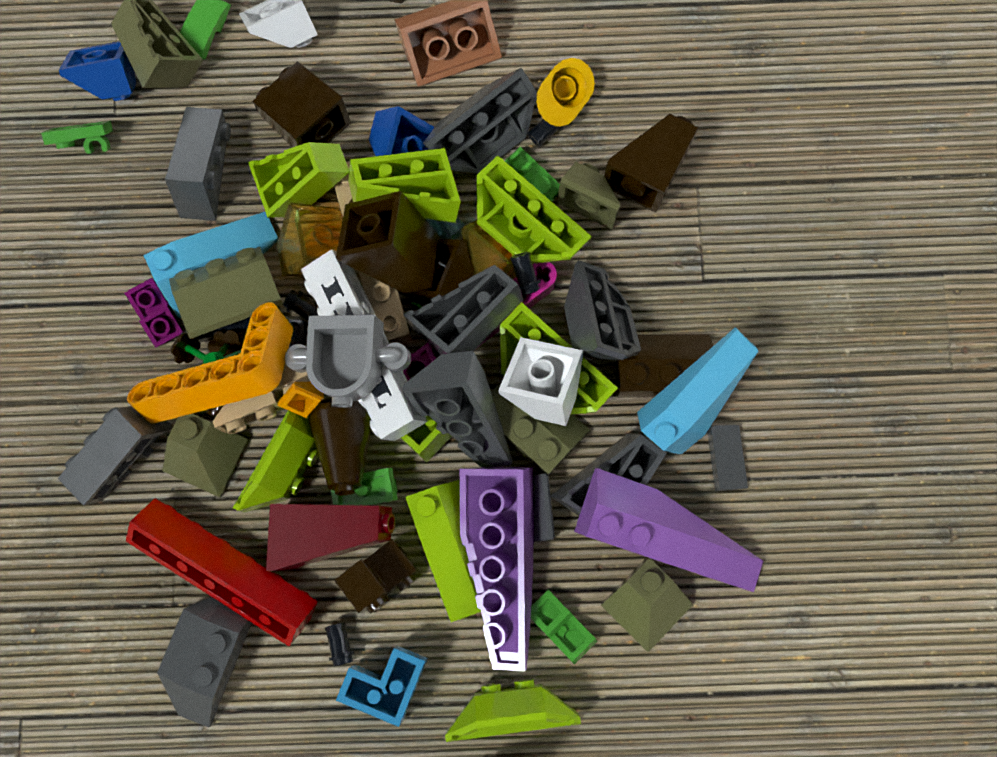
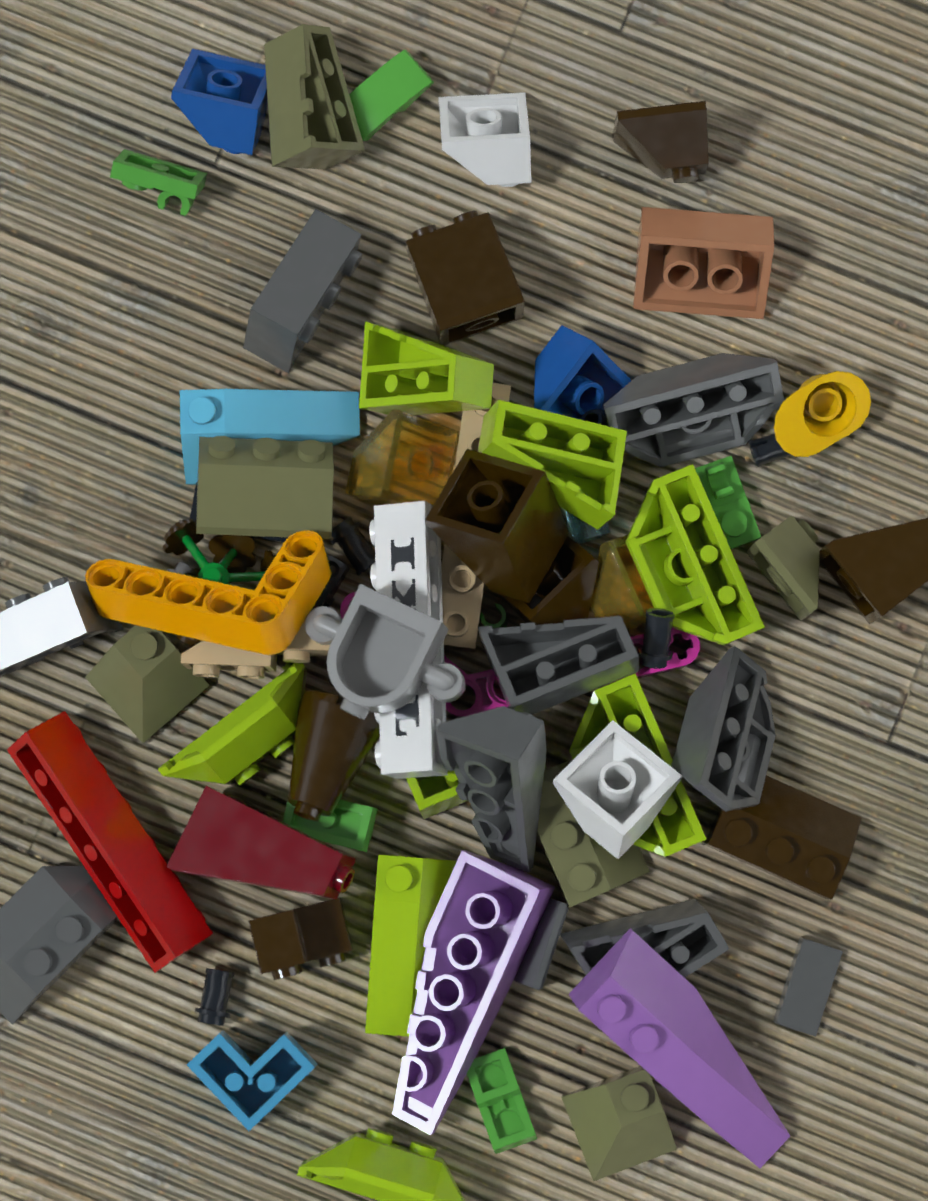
camera: 20 degrees right, 5 degrees up
magenta slope [124,277,184,348] -> none
light orange slope [277,381,324,418] -> none
medium azure wedge [637,327,758,454] -> none

